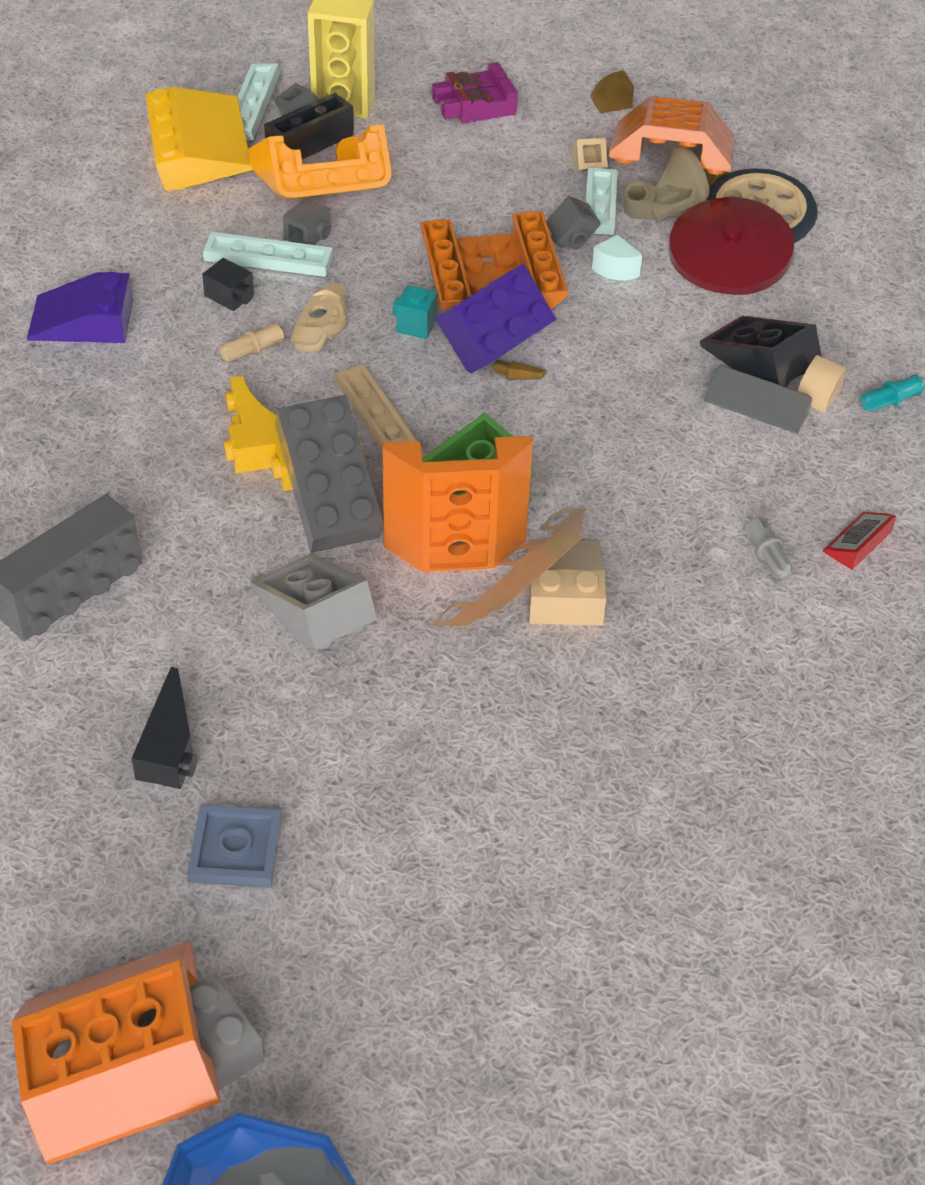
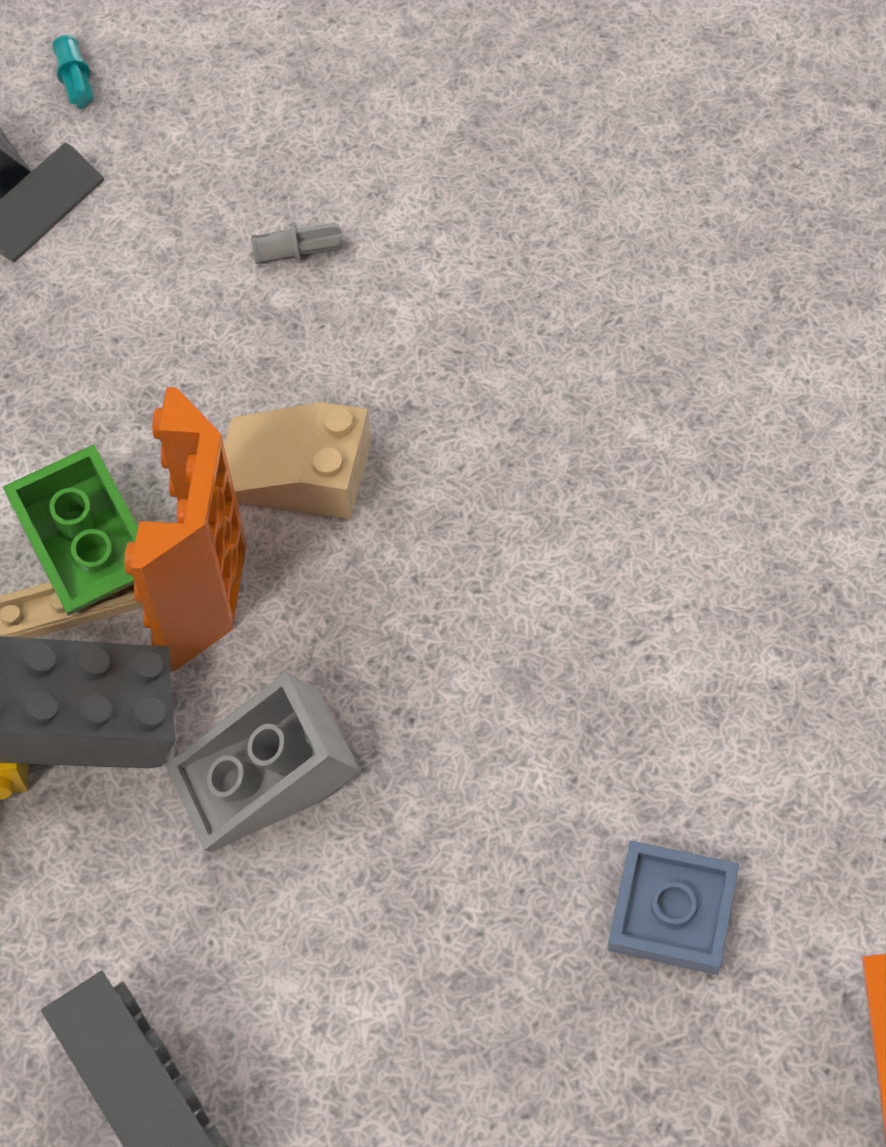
camera: 75 degrees left, 10 degrees up
black slope [131,667,197,789] -> none
tan piece [432,508,588,627] -> none
tan brick [797,355,847,413] -> none
slope [823,511,896,570] -> none

